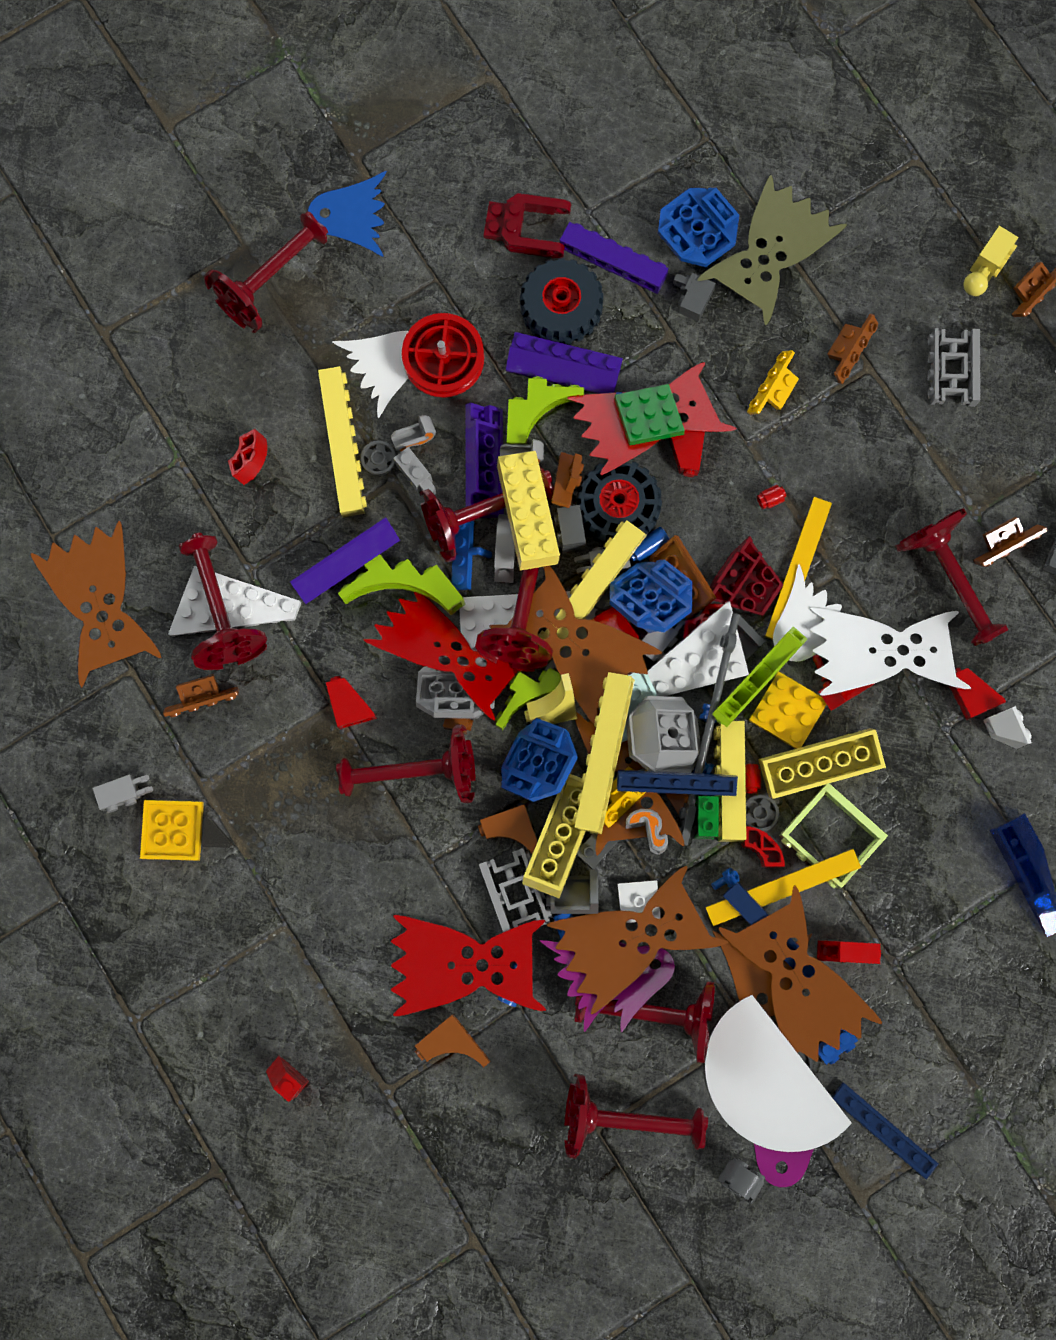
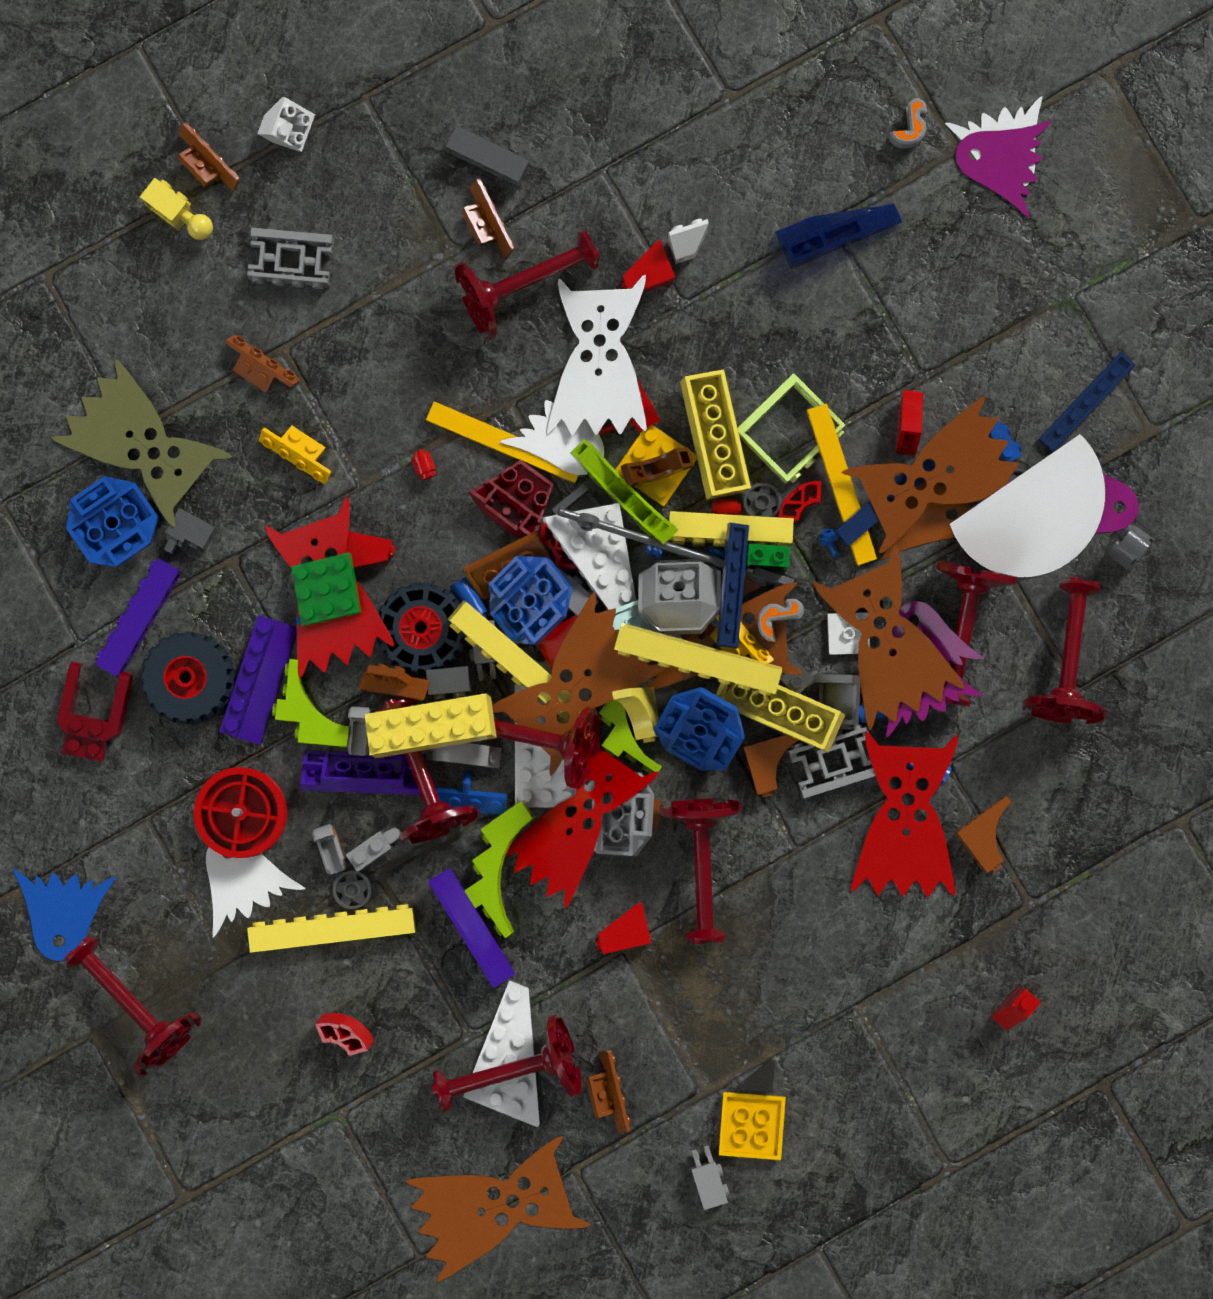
camera: 90 degrees left, 5 degrees up
none -> reddish brown arch [621,447,694,486]

